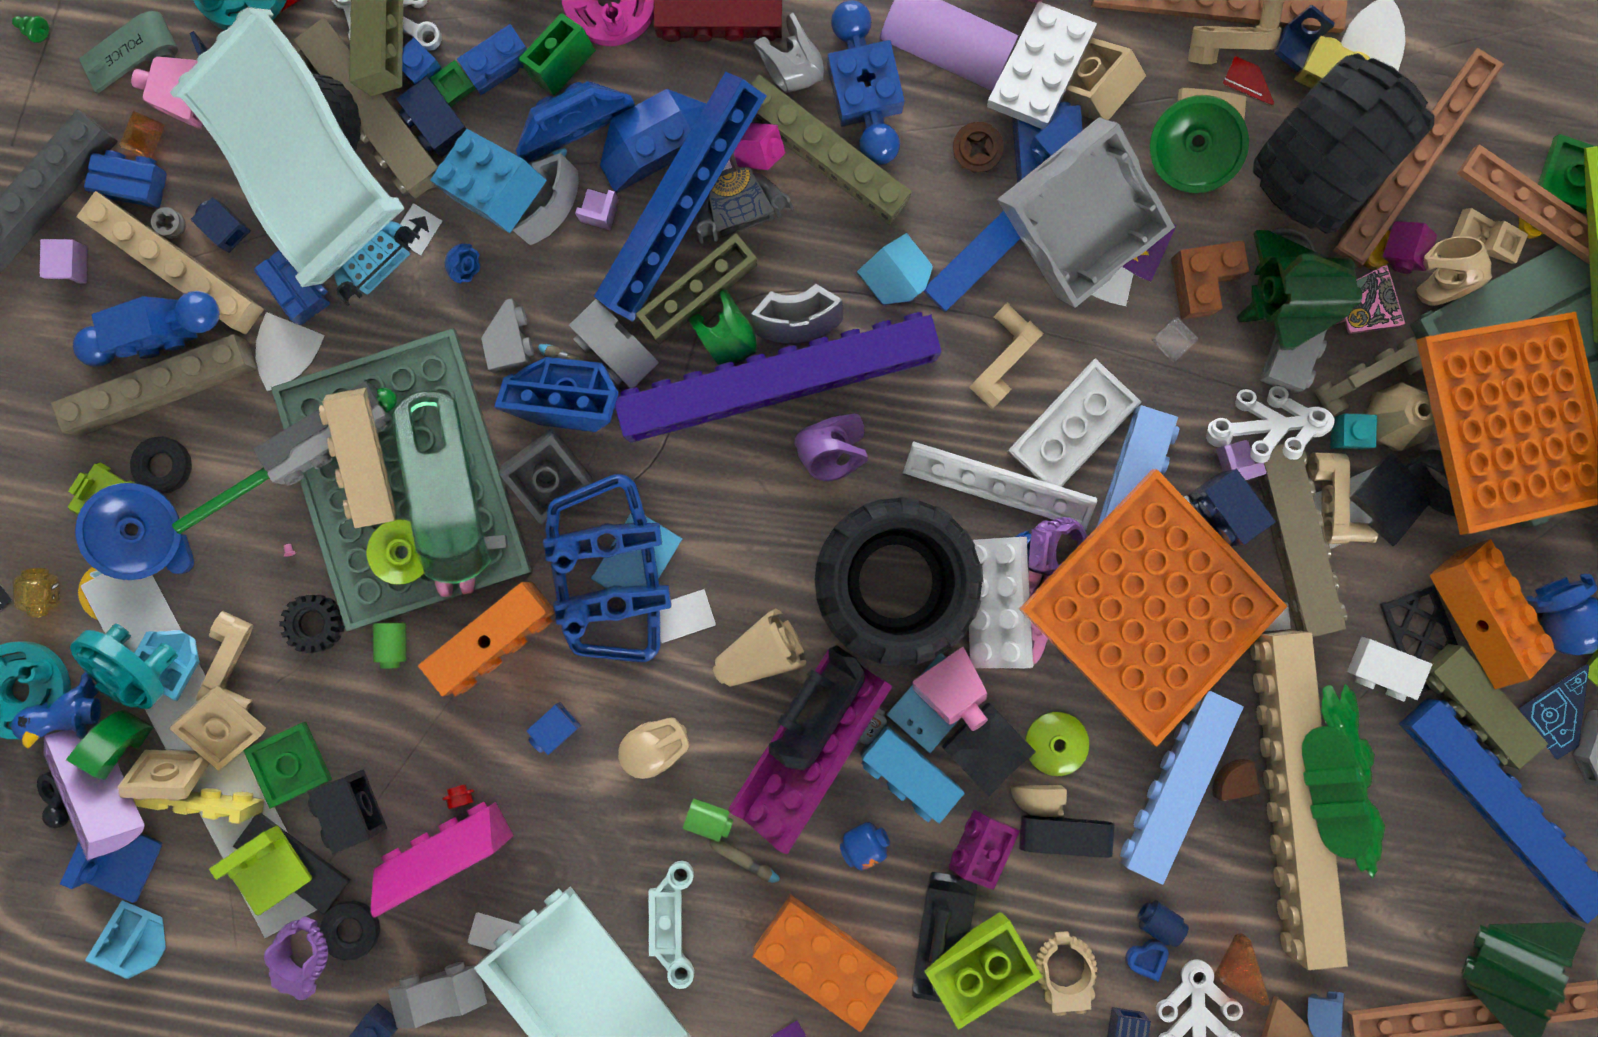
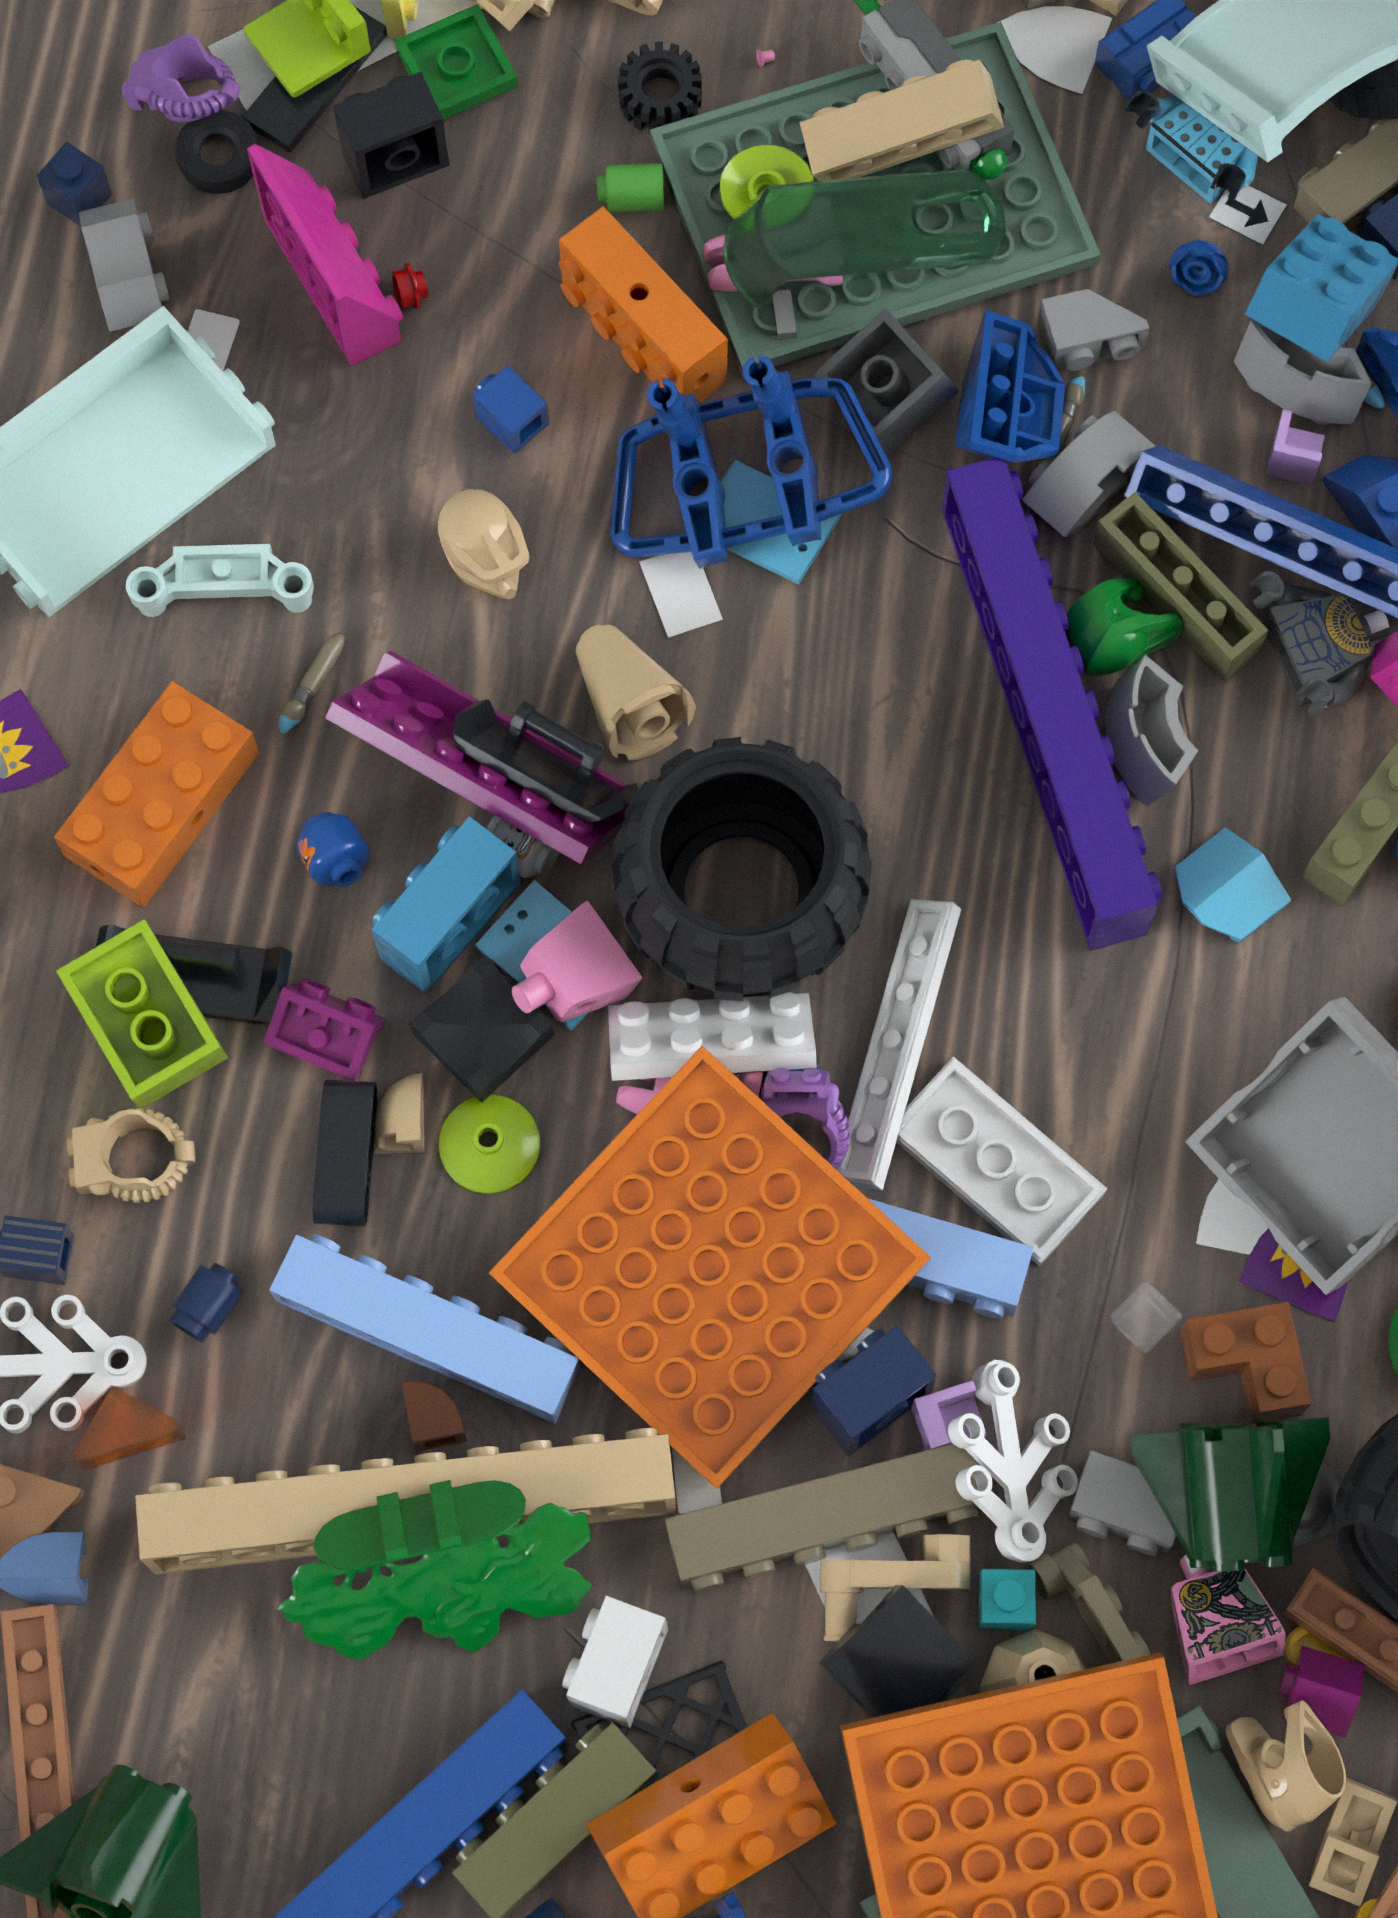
camera: 90 degrees right, 15 degrees down
bright green brick [682,798,734,842] -> none
medium lavender helmet [794,413,868,481] -> none
blue tile [923,211,1021,313] -> none
tan beam [969,302,1044,409] -> none
blue tile [1125,939,1169,982] -> none

